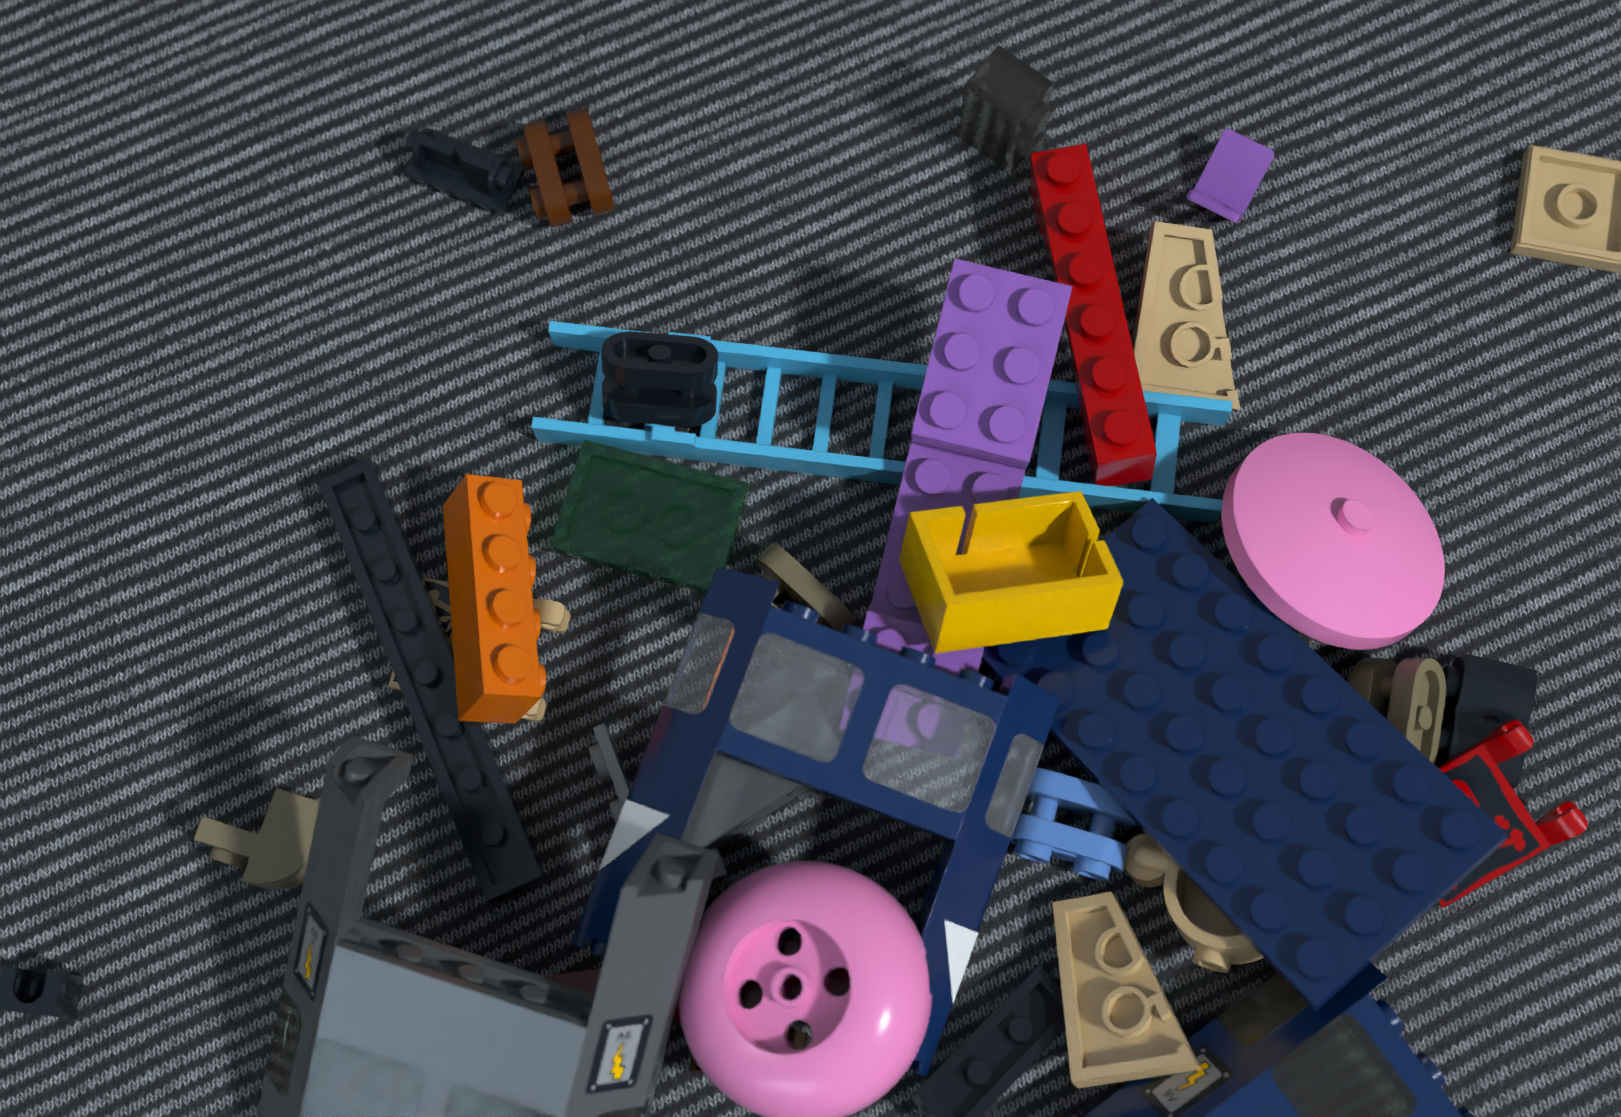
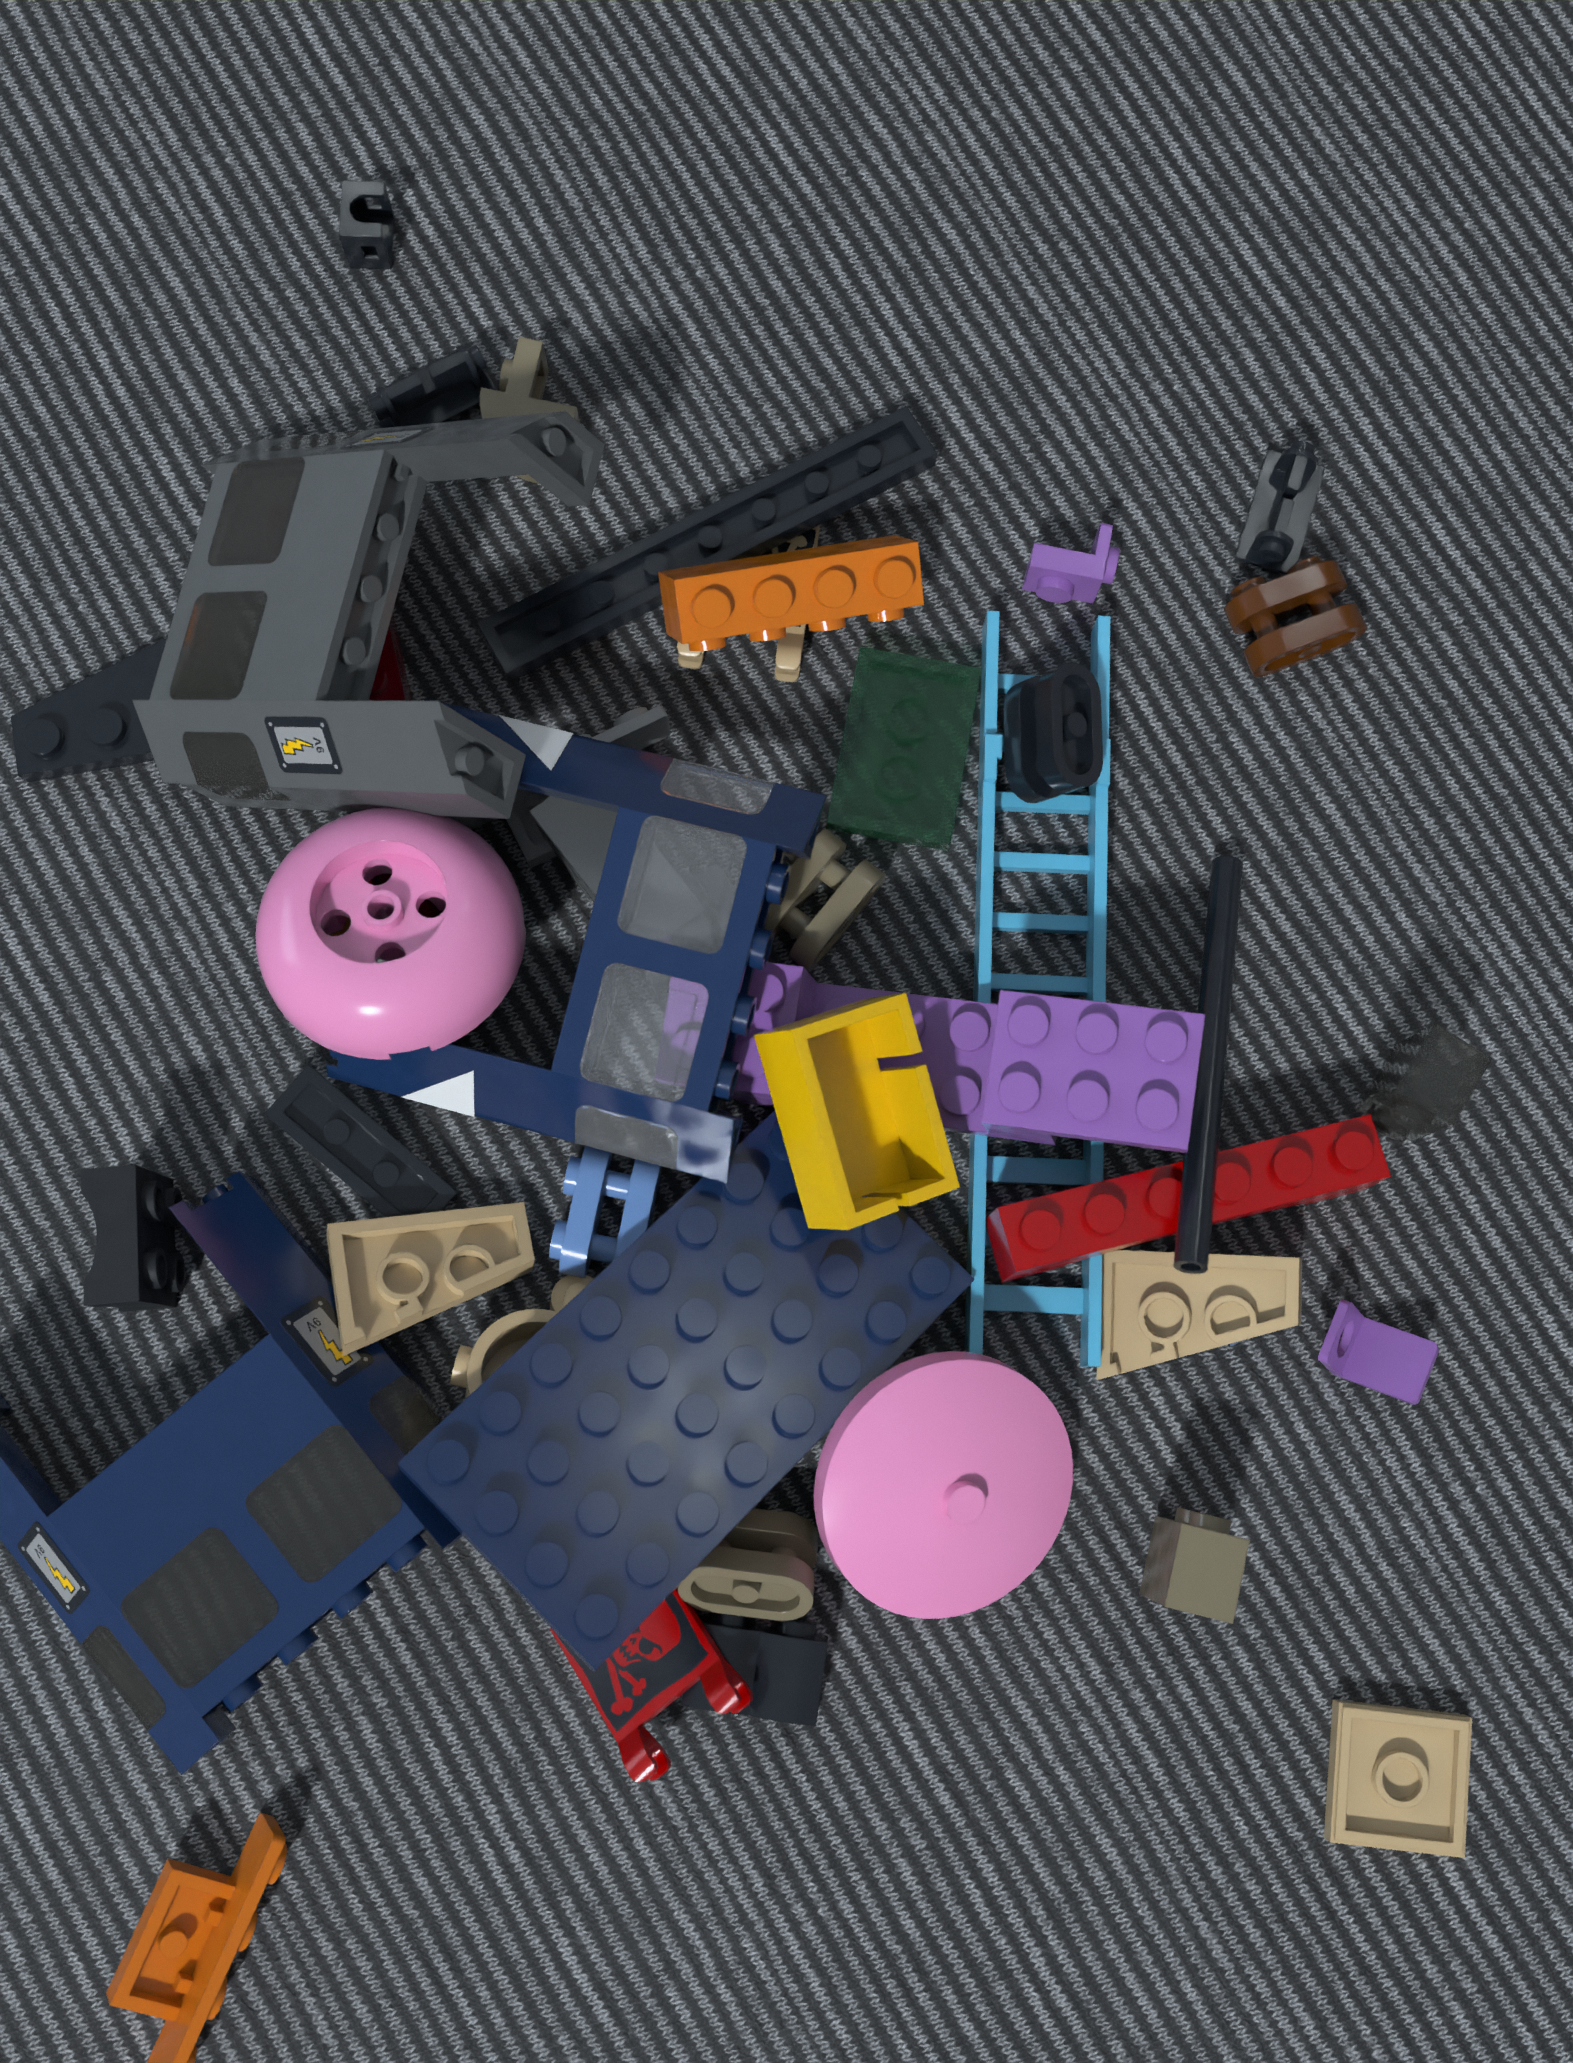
camera: 75 degrees right, 5 degrees up
none -> black hinge [364,344,497,428]
none -> medium lavender bracket [1022,523,1120,604]
none -> dark tan brick [1139,1507,1250,1624]
none -> black piece [1173,856,1243,1274]

